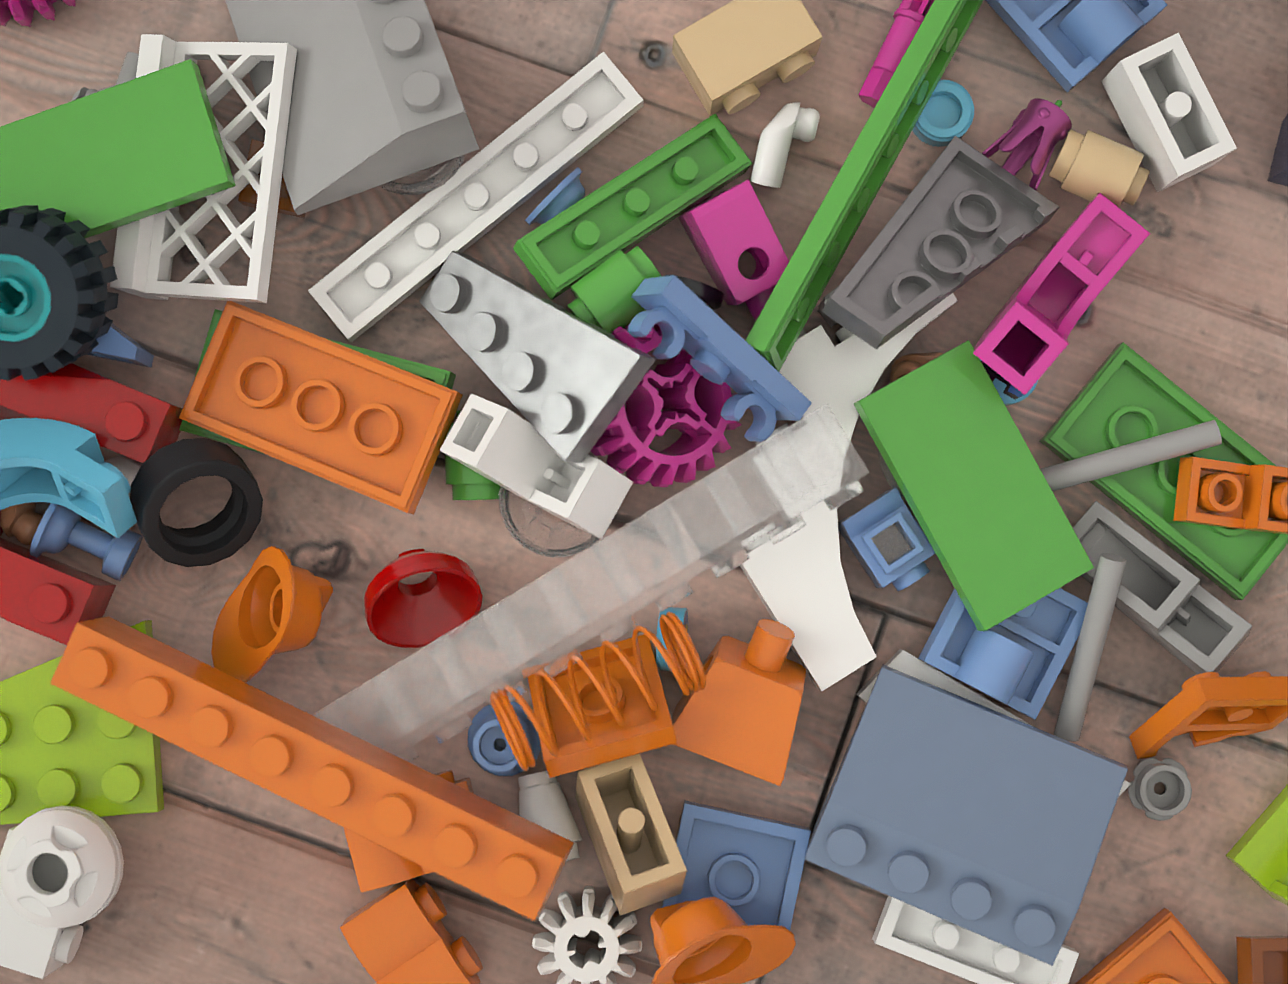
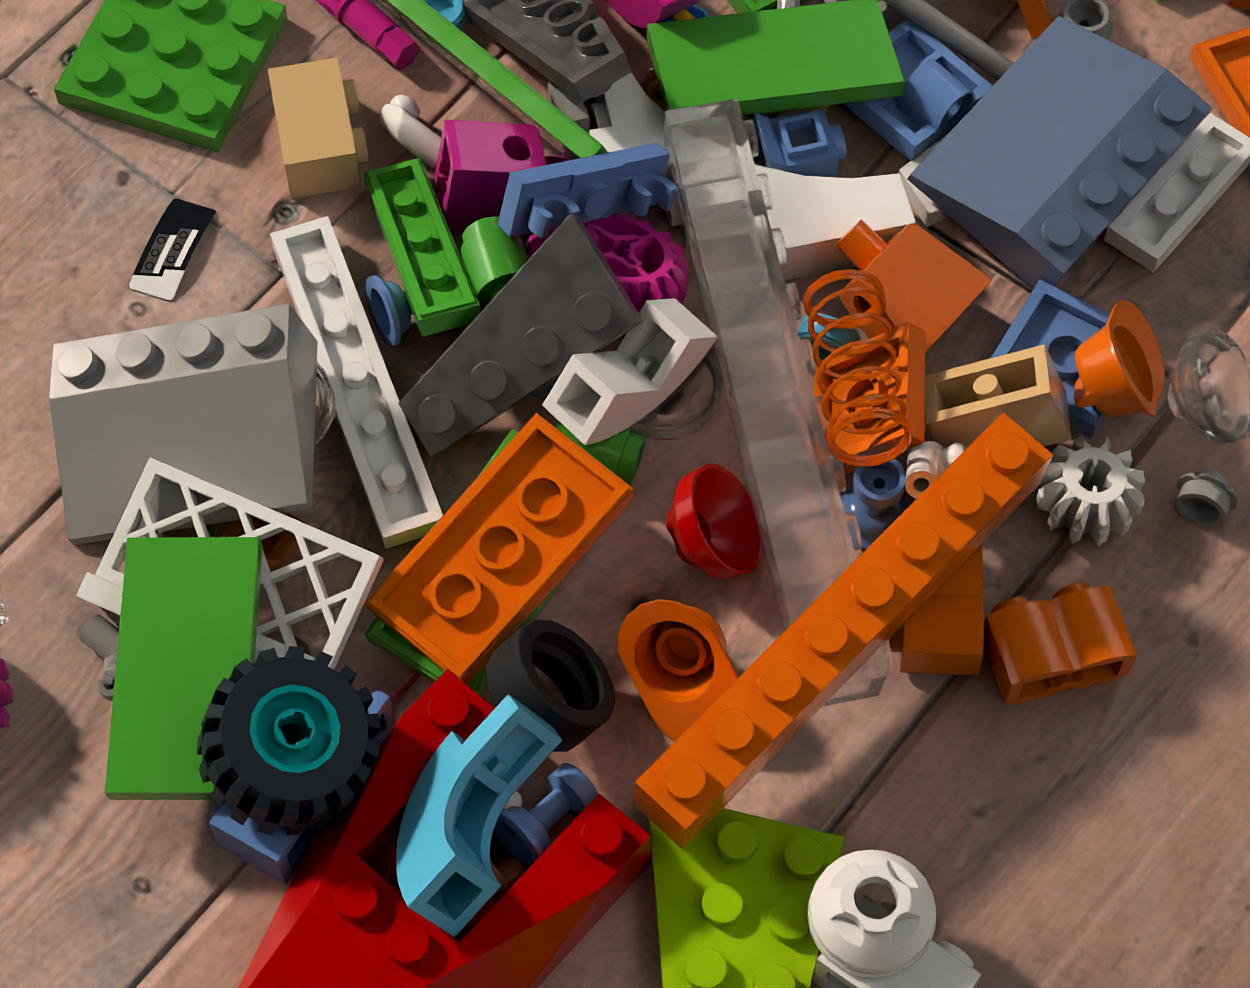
camera: 70 degrees left, 25 degrees down
none -> arm [905,441,966,498]

